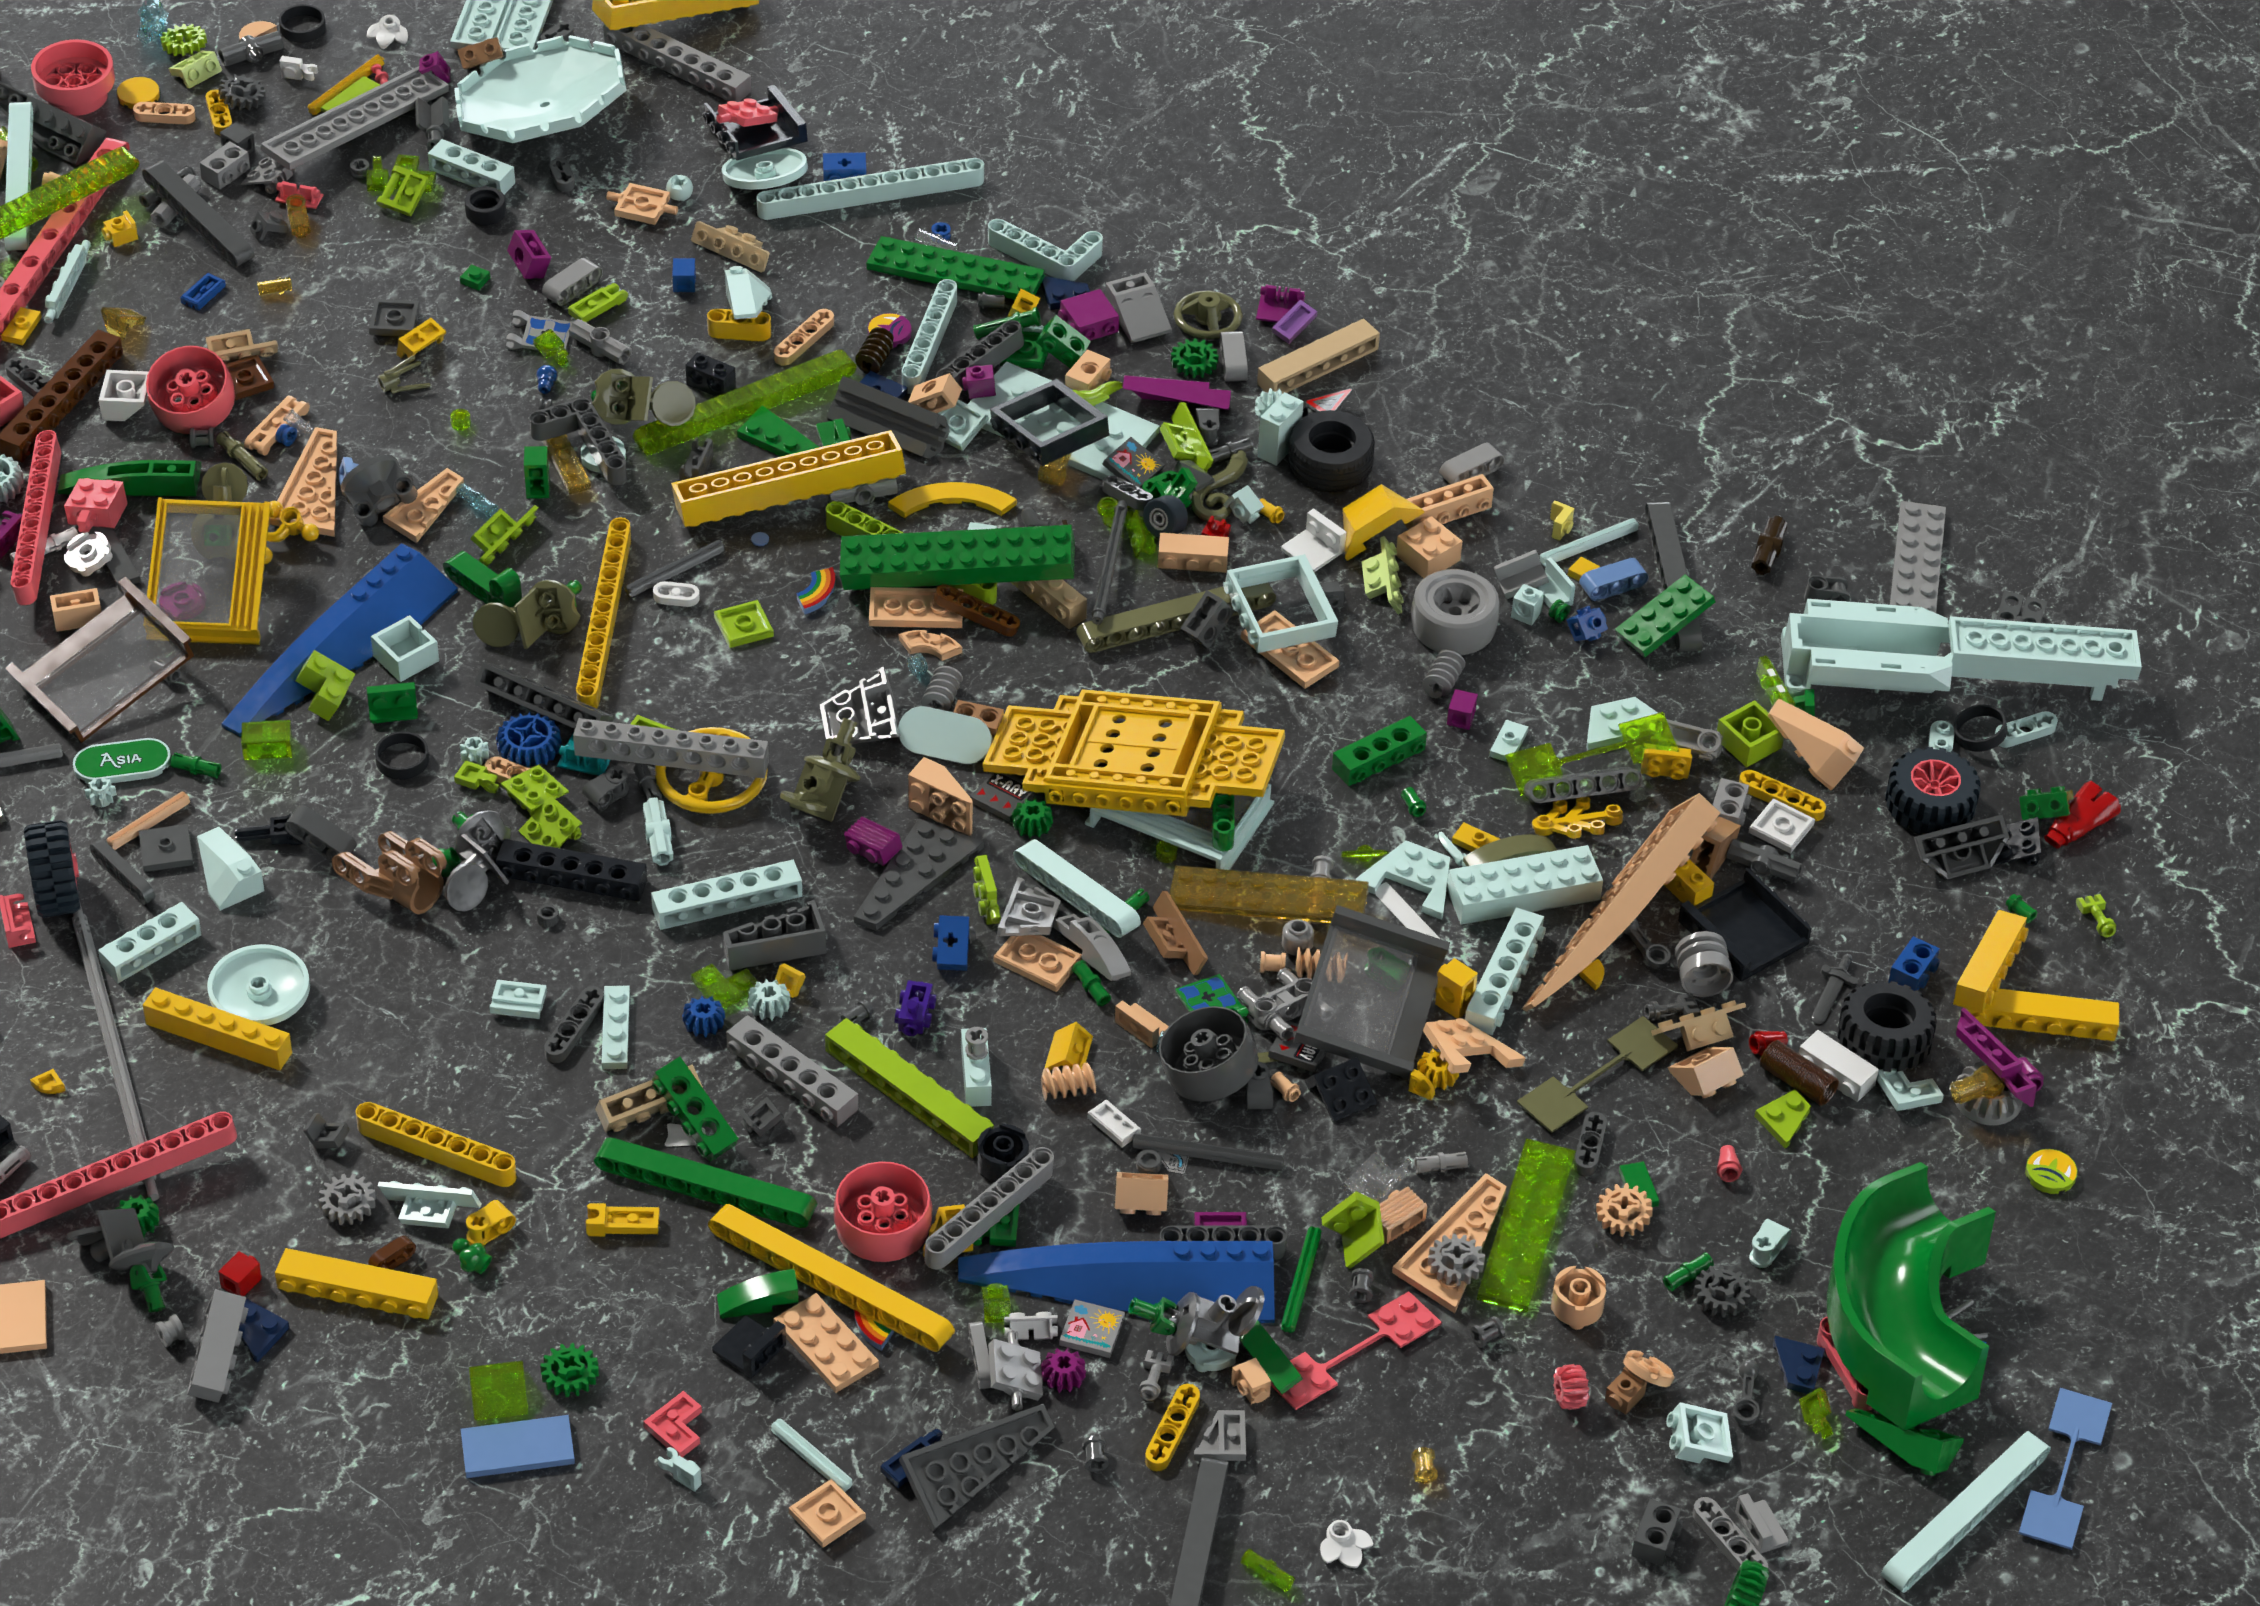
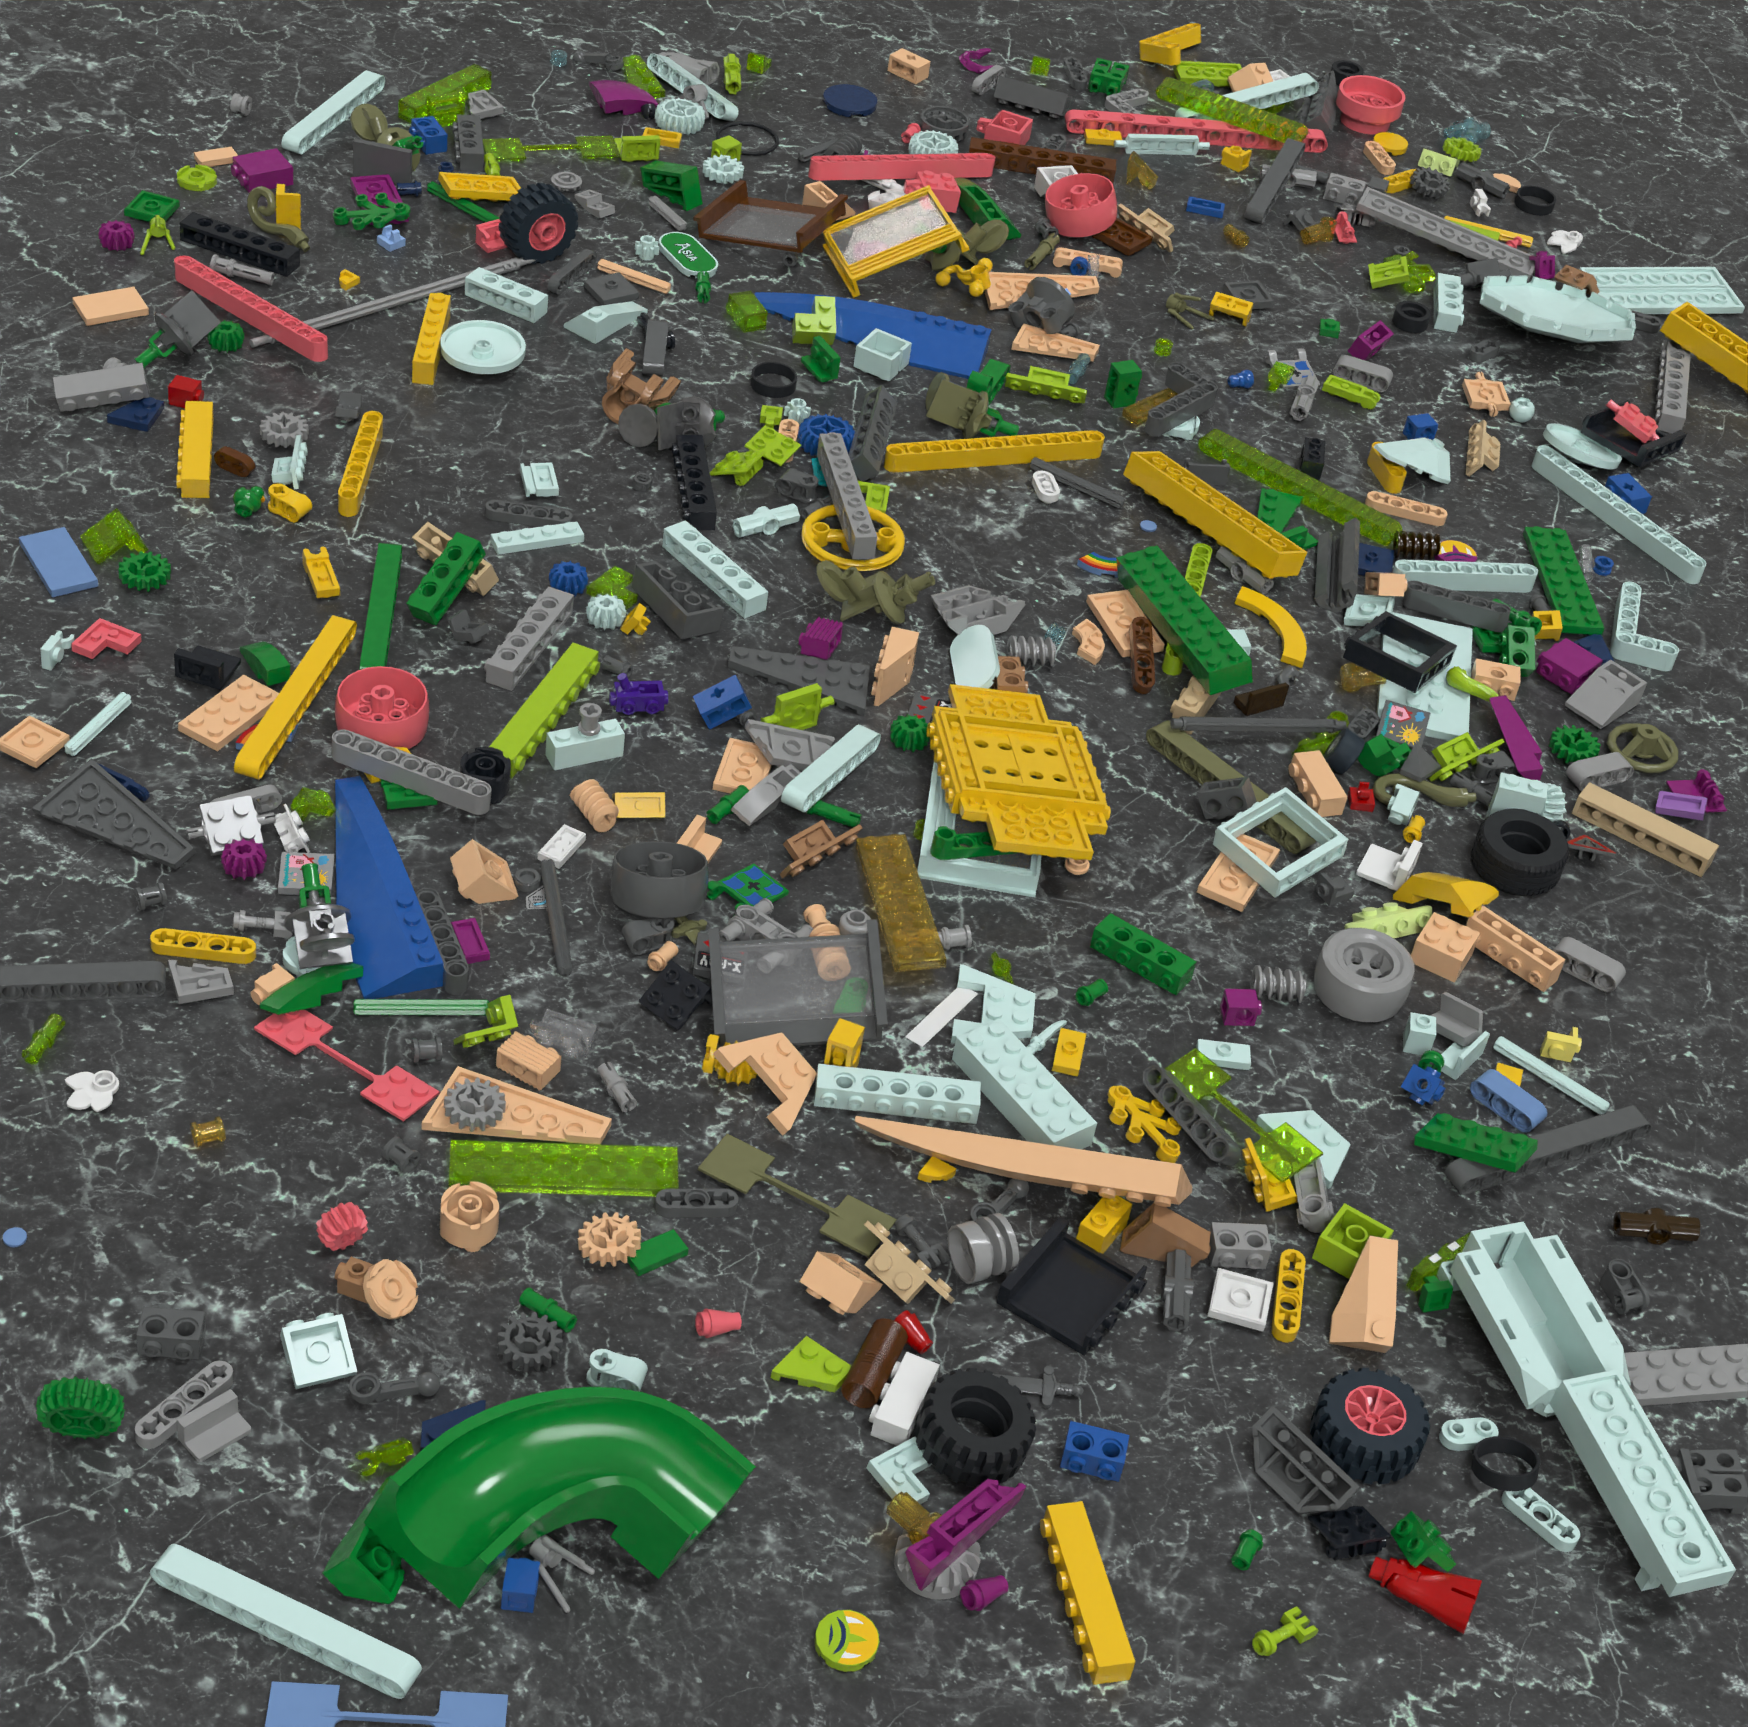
camera: 65 degrees right, 5 degrees down
olive piece [591,369,696,426] -> none
lime tile [714,600,774,648] -> none
magenta brick [962,365,996,399] -> none
olive slope [1463,834,1557,866] -> none
yellow brick [1953,910,2029,1013] -> none

